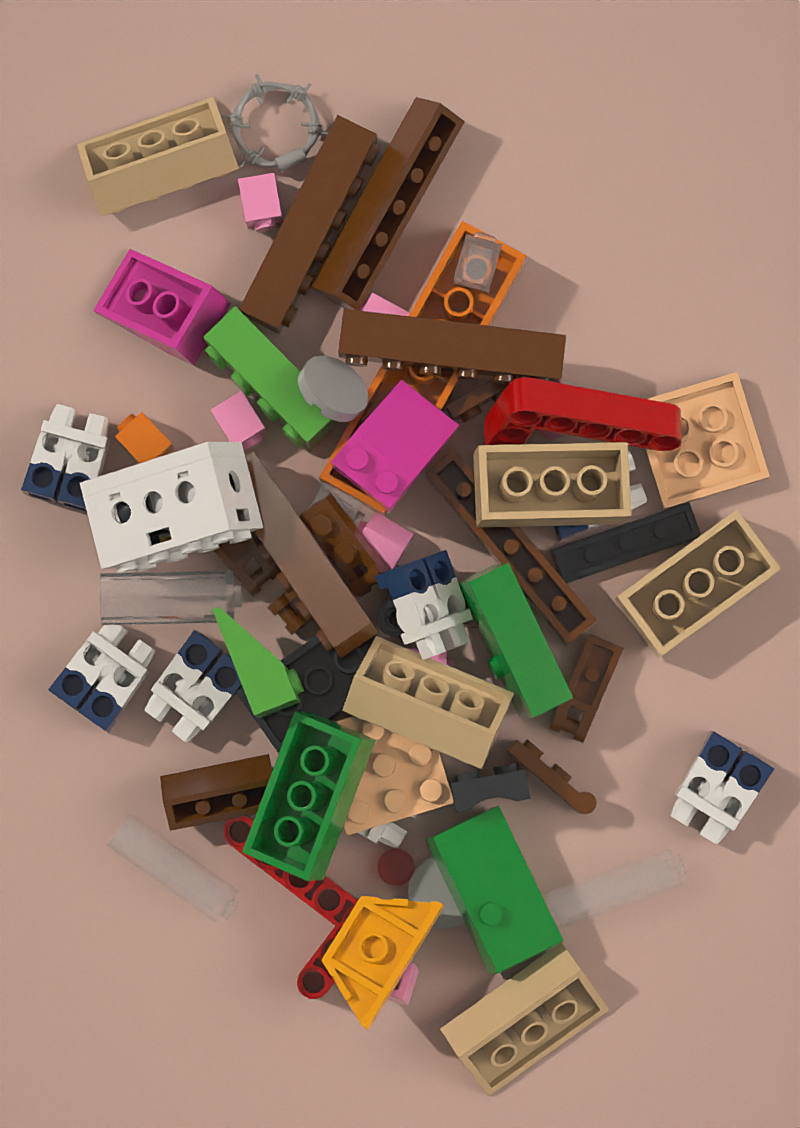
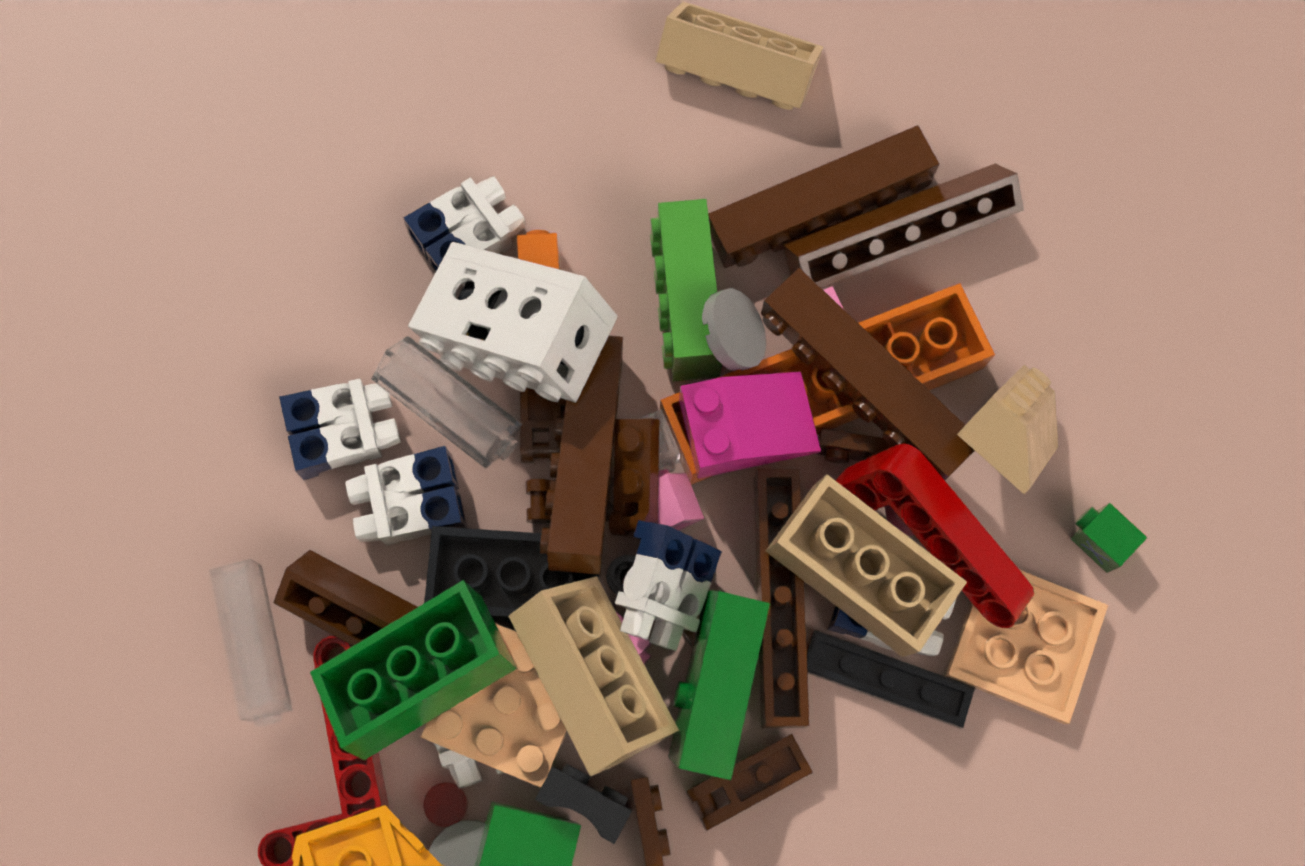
camera: 30 degrees right, 10 degrees down
dark pink slope [93,249,231,366] -> none
bright pink brick [211,391,267,452] -> none
bright green slope [212,607,304,719] -> none
light grey piece [221,74,328,172] -> none
bright pink brick [238,173,283,232] -> none
clear brick [453,232,502,293] -> none
tan brick [615,509,781,658] -> none
none -> tan slope [957,365,1058,494]
none -> green brick [1070,503,1148,573]

